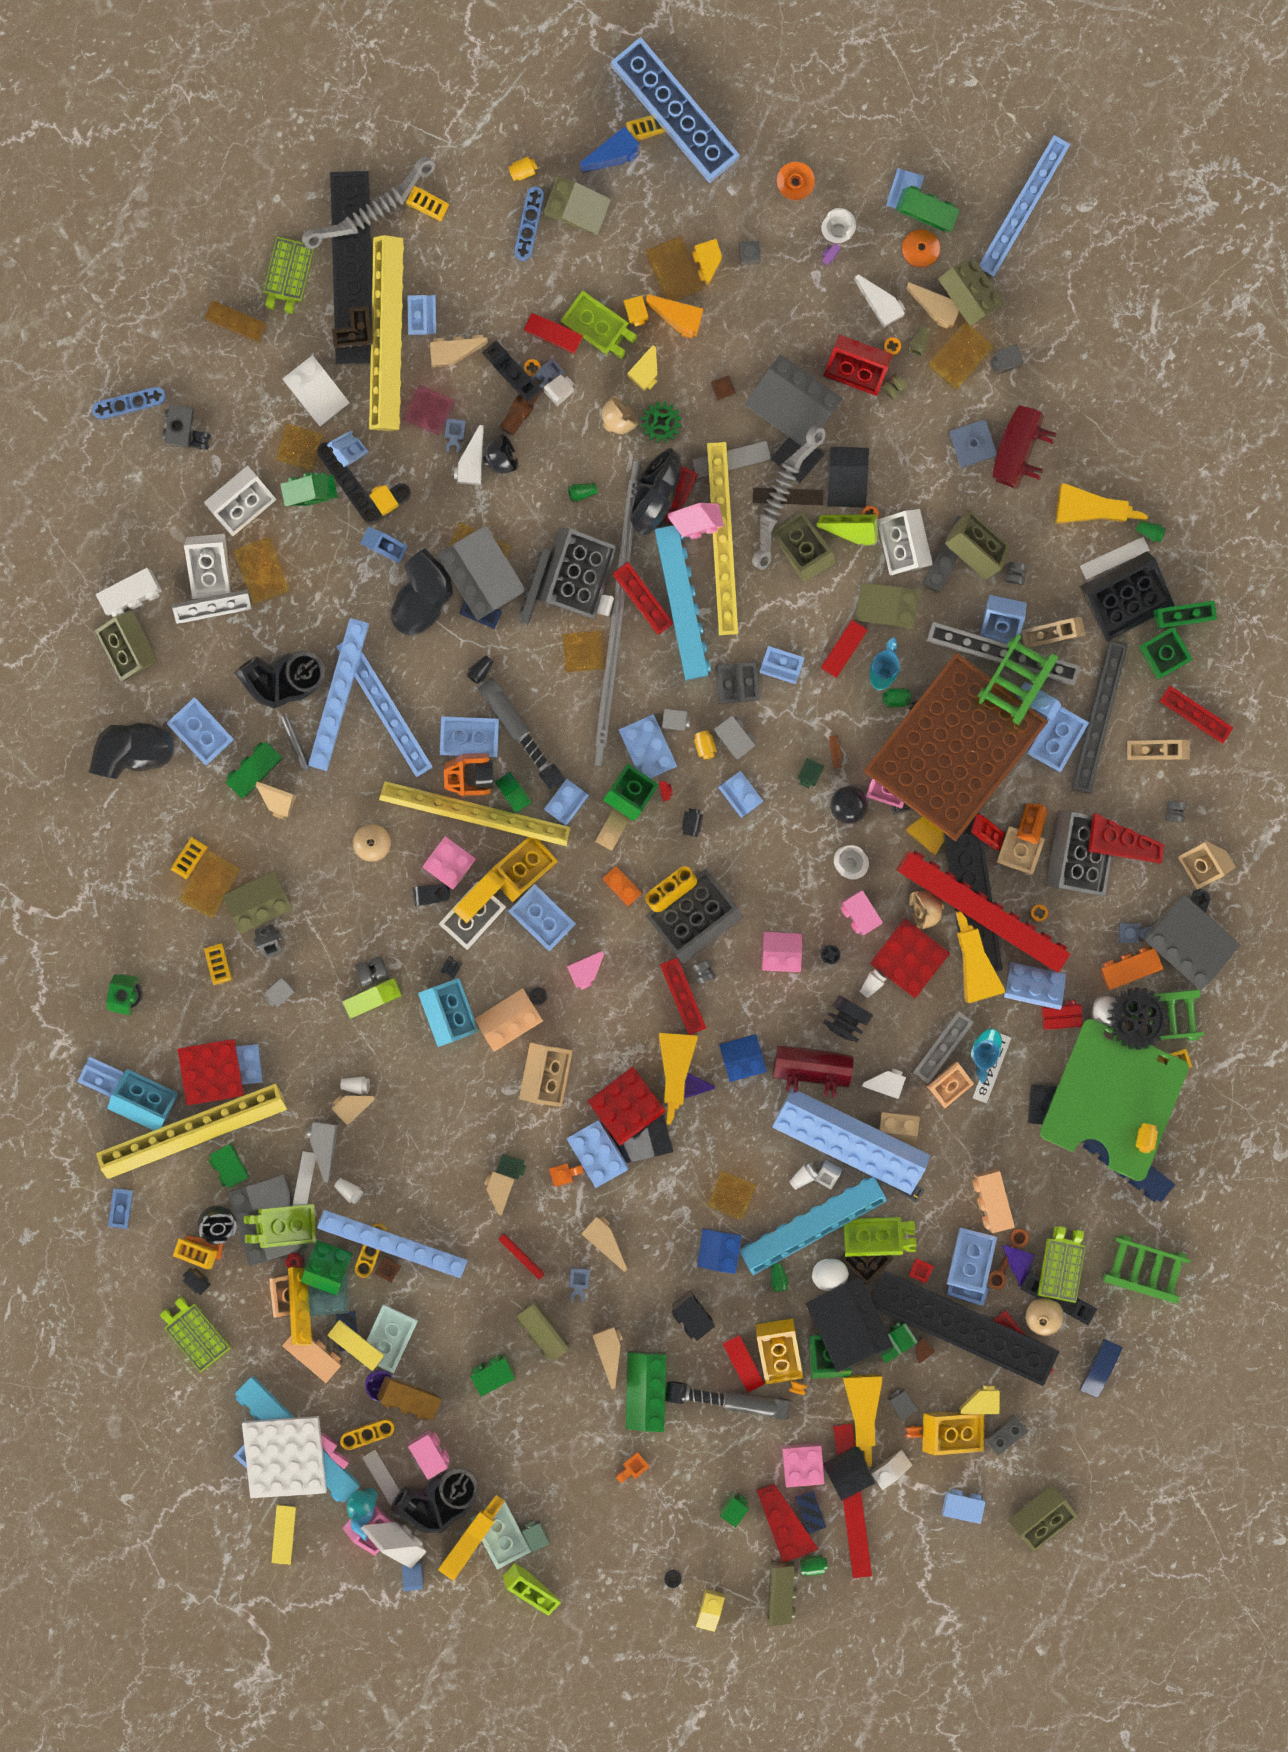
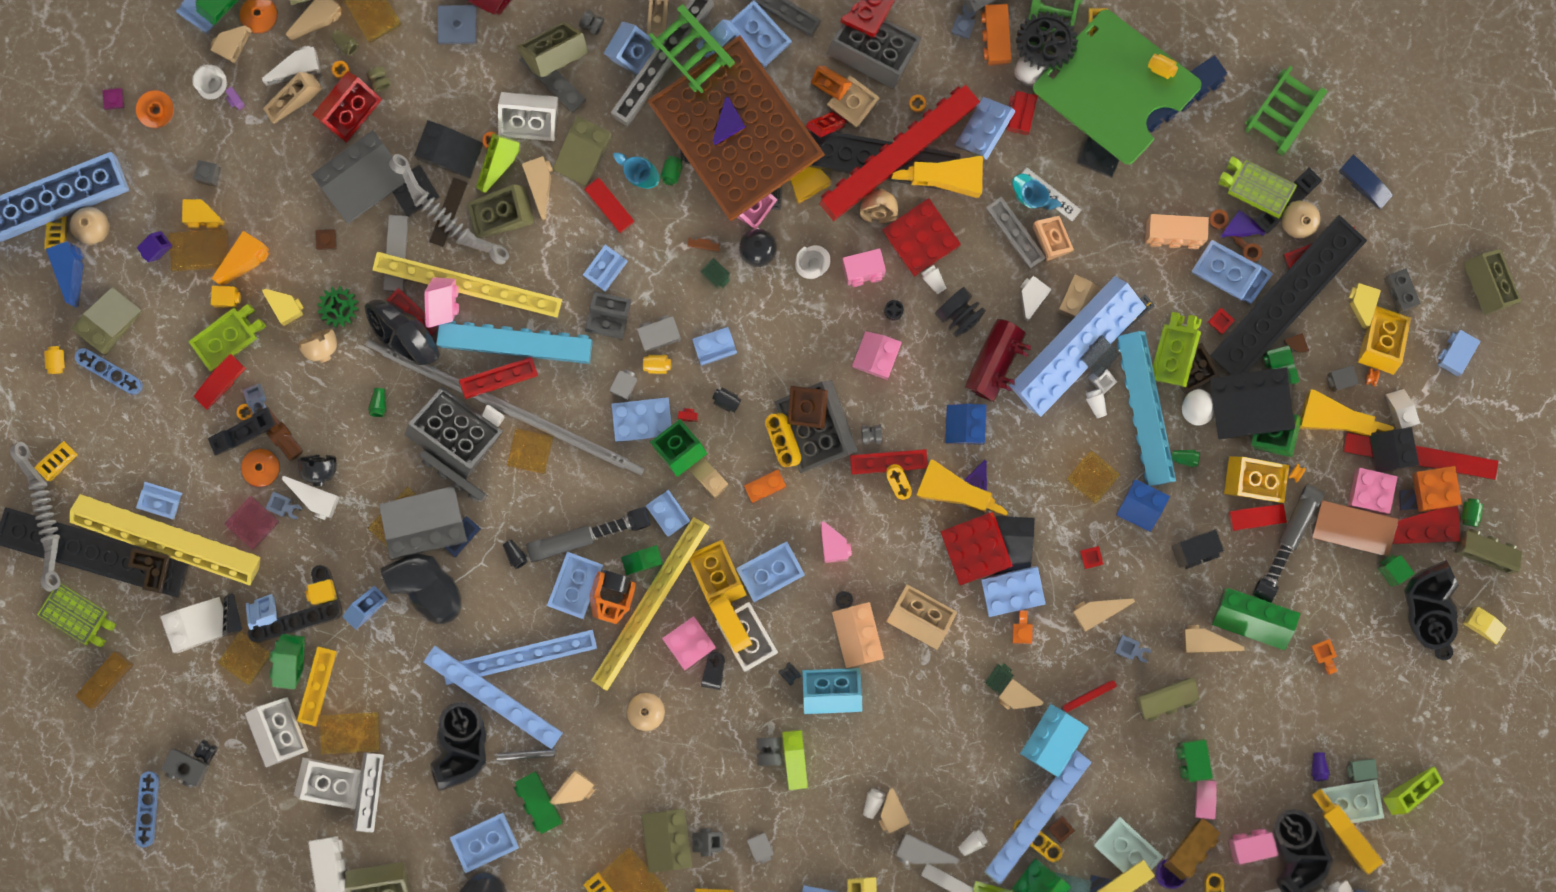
camera: 75 degrees left, 5 degrees down
tan slope [430,335,488,368] -> none
white slope [544,375,574,407] -> none
none -> tan cylinder [69,206,110,245]
none -> magenta plate [102,88,124,110]
none -> dark purple brick [137,231,172,262]
none -> tan slope [211,25,252,63]
none -> black slope [222,593,242,637]
none -> orange dish [241,449,280,487]
none -> tan slope [263,72,323,123]
none -> yellow plate [297,646,337,726]
none -> tan slope [522,156,553,220]
none -> dark purple tile [713,97,746,145]
none -> reddish brown tile [787,386,828,429]
none -> yellow beam [886,464,912,500]
none -> medium azure slope [1020,704,1088,778]
none -> clear smoke piece [1080,335,1119,378]
none -> red plate [1080,546,1104,570]
none -> bright pink slope [1195,780,1216,820]
none -> dark purple cone [1311,752,1330,781]
none -> nougat slope [1312,500,1398,557]
none -> black piece [1404,560,1459,650]
none -> orange brick [1412,466,1462,512]

